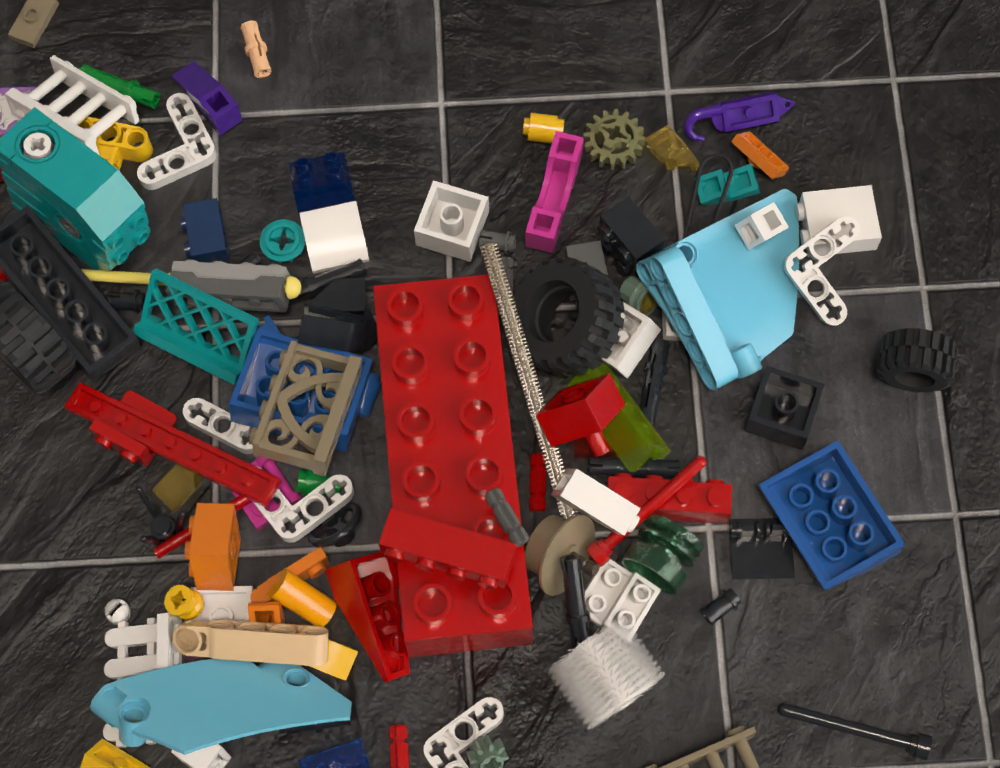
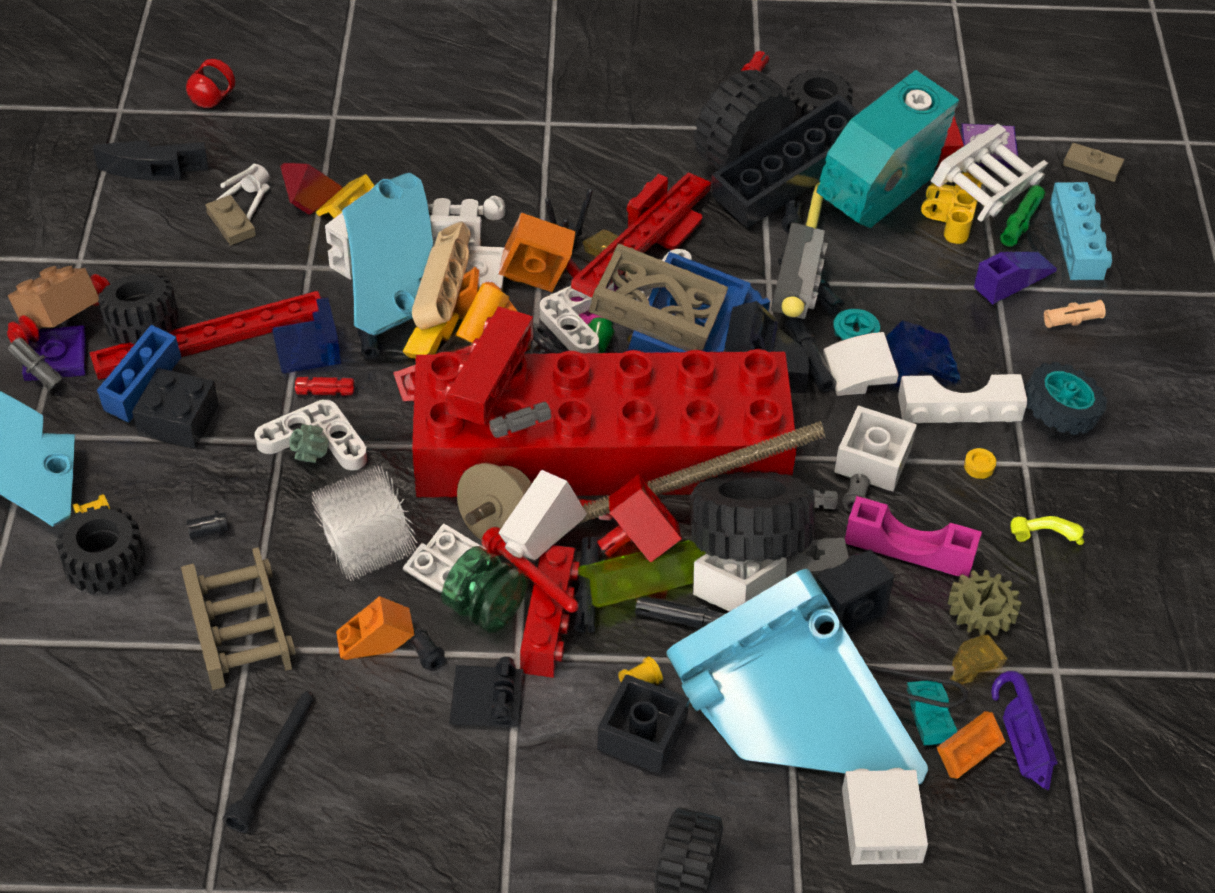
camera: 90 degrees right, 20 degrees down
teal fence [133,268,259,385] -> none
white beam [137,93,217,190] -> none
yellow wheel [164,585,204,621] -> none
dark blue piece [180,198,230,263] -> none
yellow brick [522,113,564,144] -> none
black pin [560,554,591,649] -> none
white brick [734,202,789,250] -> none
blue slope [758,440,905,591] -> none
white beam [783,216,860,326] -> none
none -> orange slope [336,596,414,660]
none -> yellow bush [618,656,663,686]
none -> white arch [898,374,1027,424]
none -> yellow tile [964,448,996,479]
none -> neon yellow piece [1010,516,1084,545]
none -> black wheel [1024,362,1107,435]
none -> medium azure brick [1050,182,1112,280]

